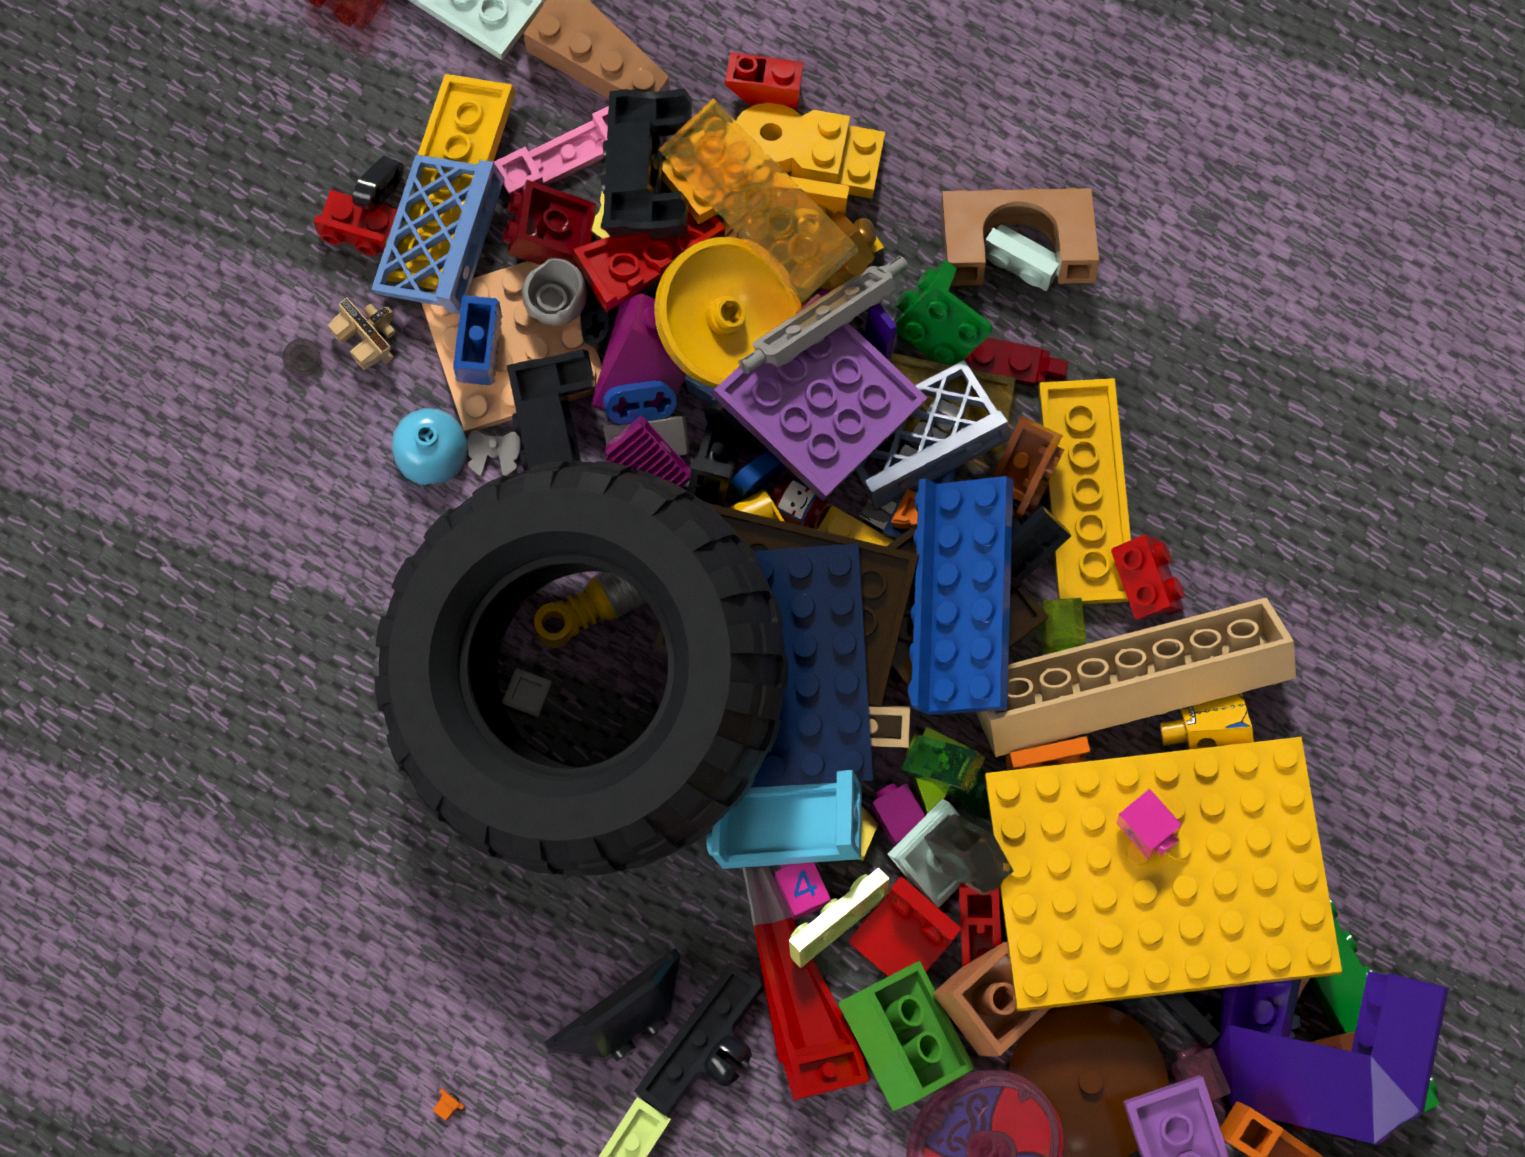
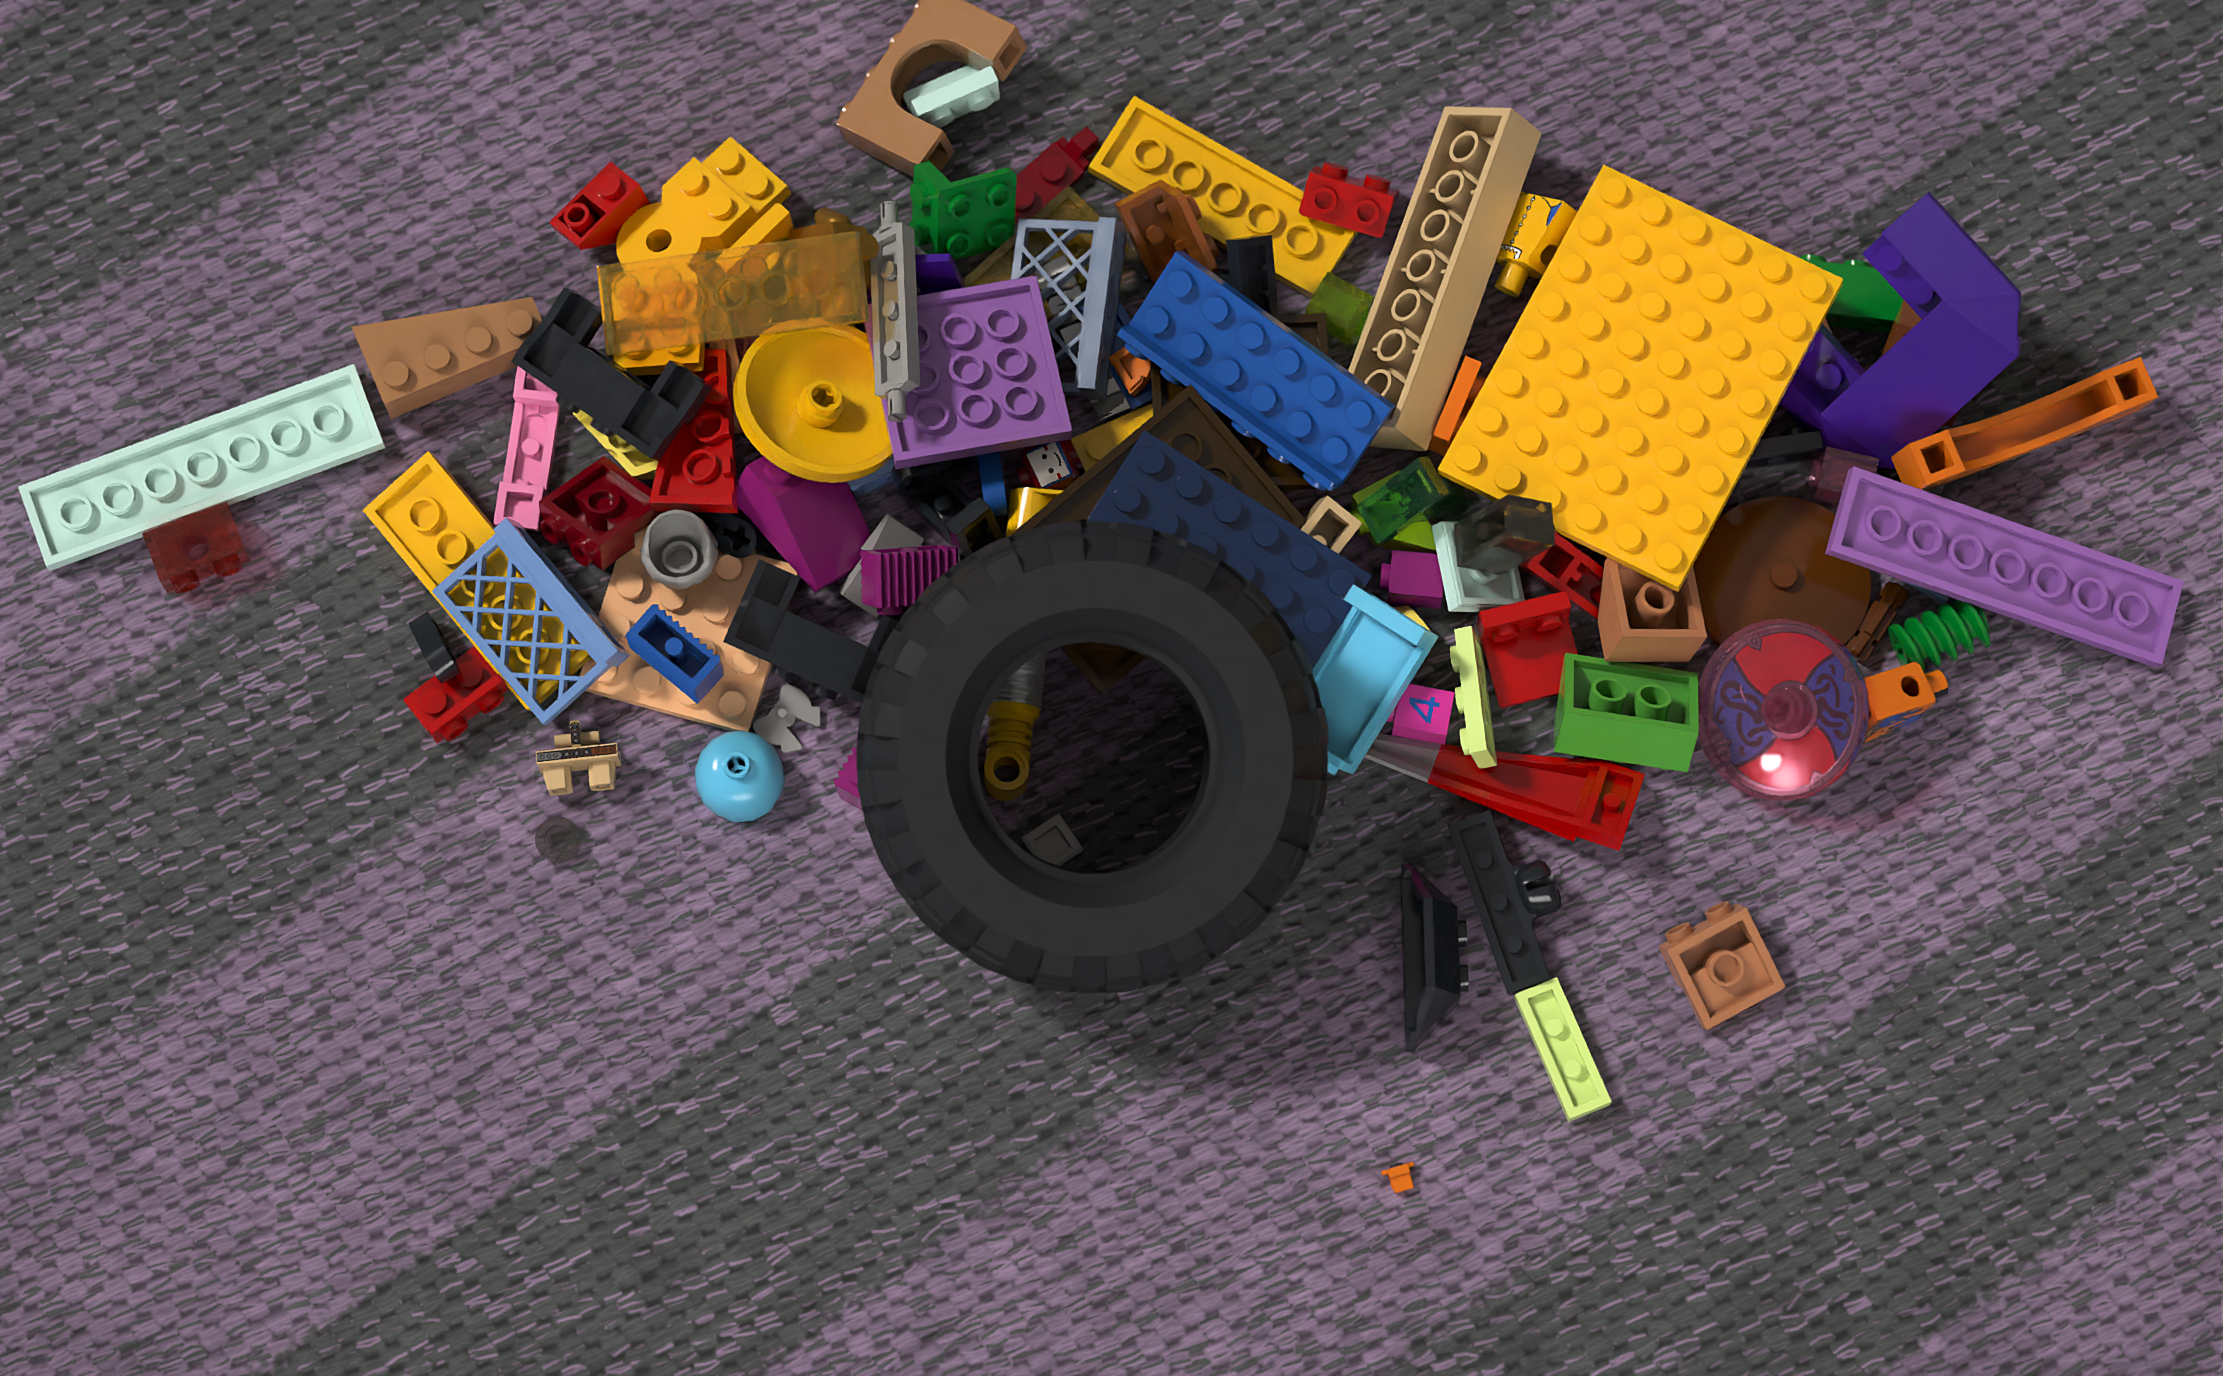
camera: 50 degrees left, 0 degrees up
blue beam [603,380,677,424] -> none
dark pink brick [1116,789,1182,860] -> none

